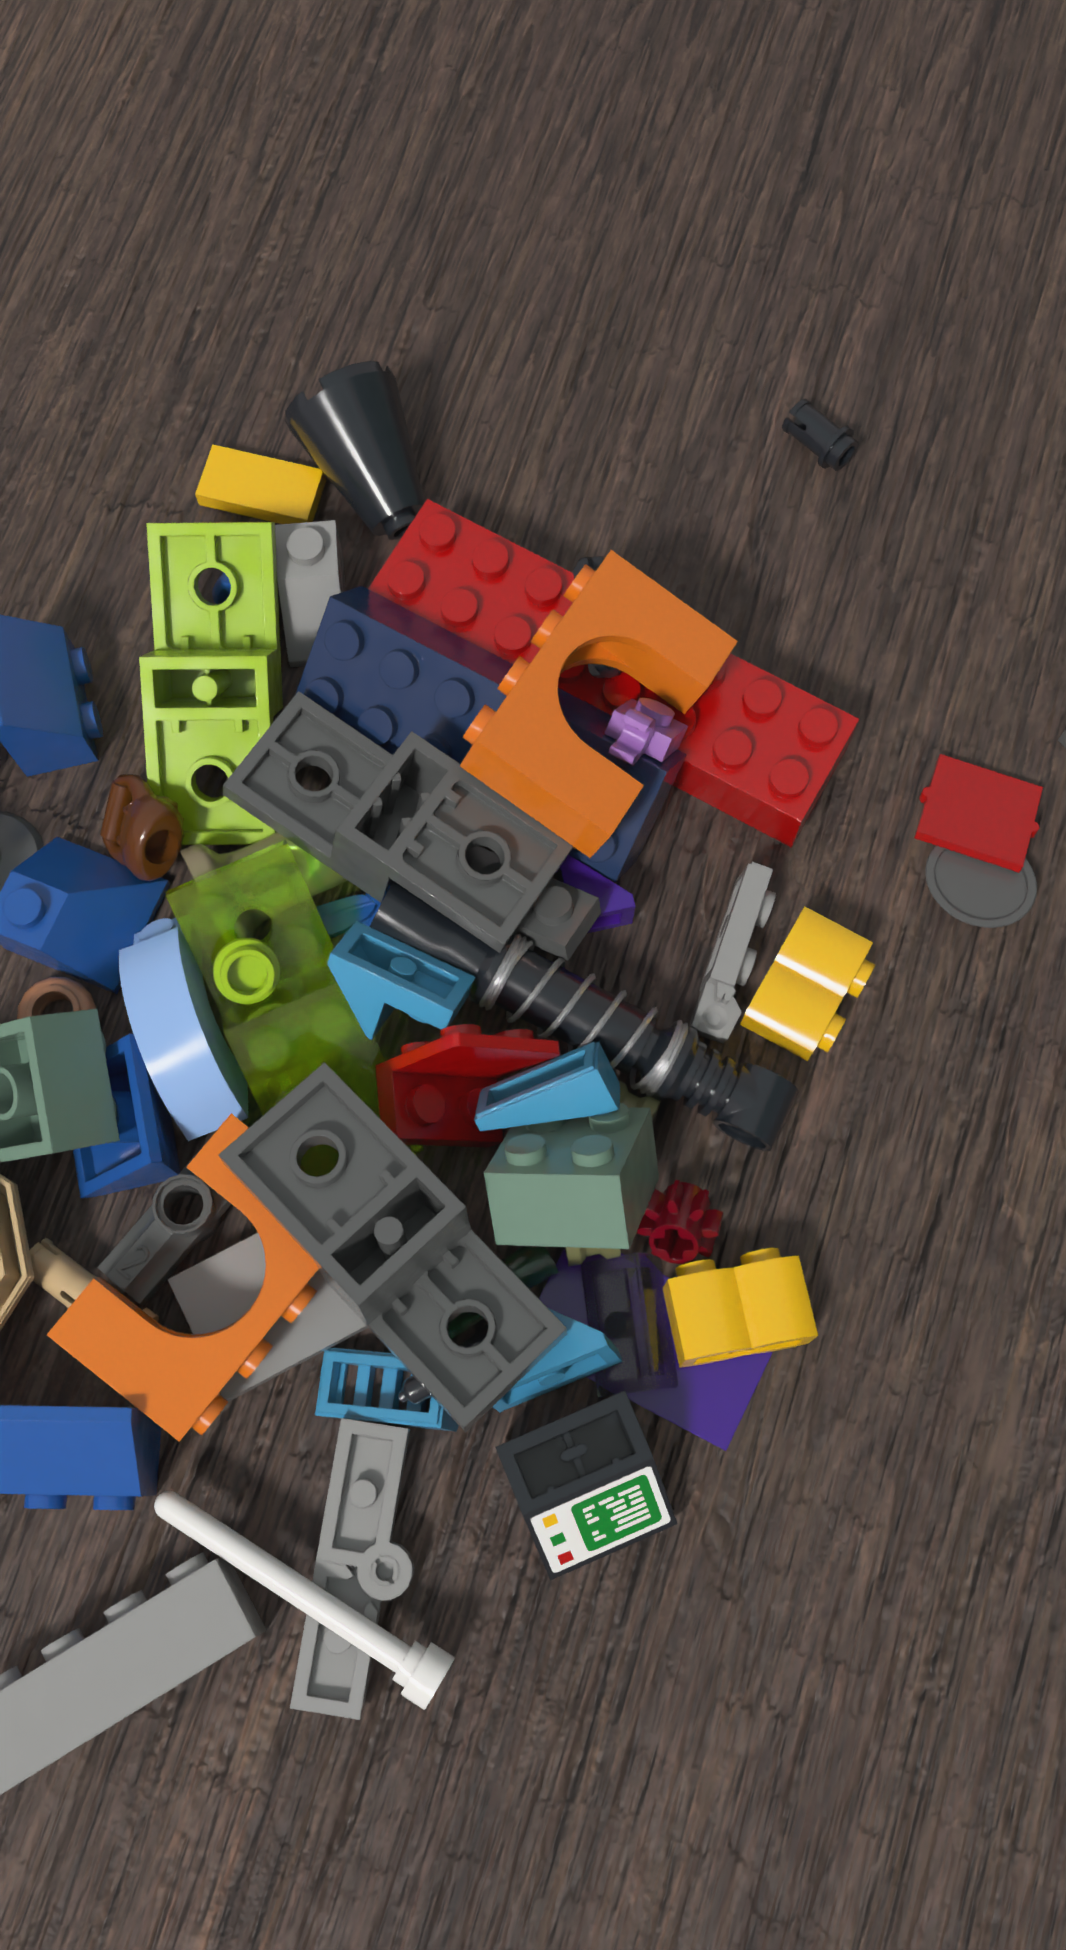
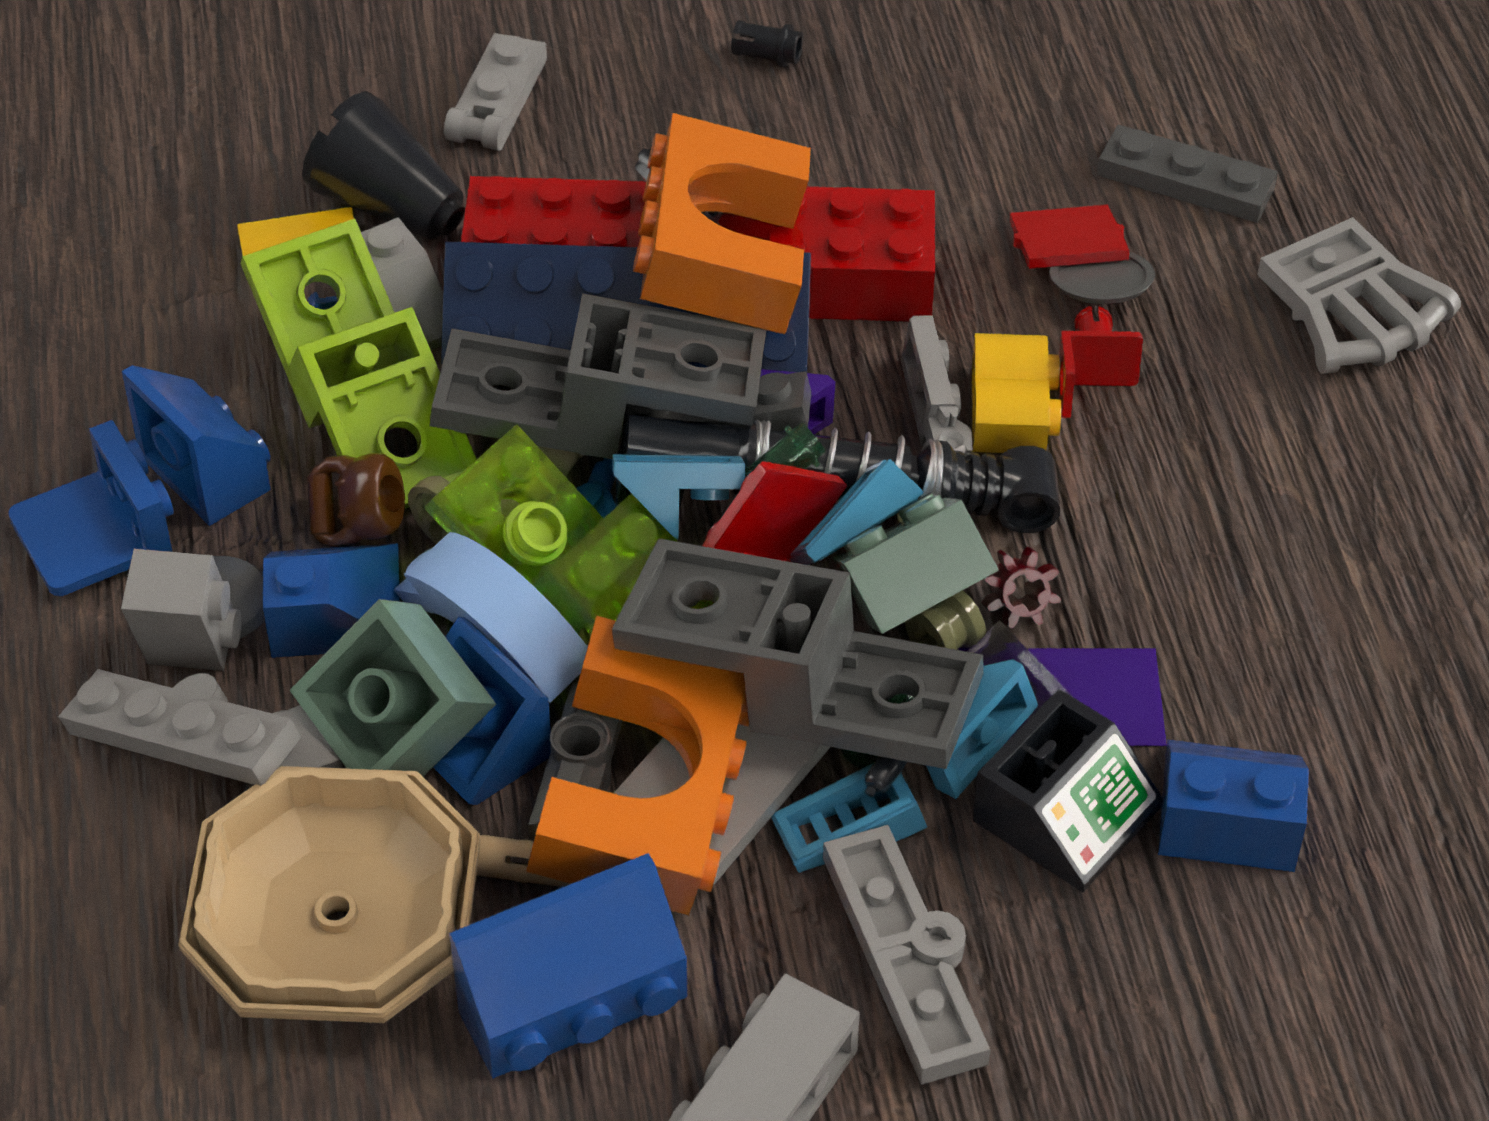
camera: 30 degrees left, 25 degrees down
white piece [154,1491,455,1710] -> none
medium lavender plate [604,698,688,765] -> none
yellow brick [662,1248,818,1368] -> none
none -> light grey plate [444,33,547,150]
none -> clear green pin [745,422,827,476]
none -> red bracket [1058,306,1143,418]
none -> blue slope [1158,739,1309,872]

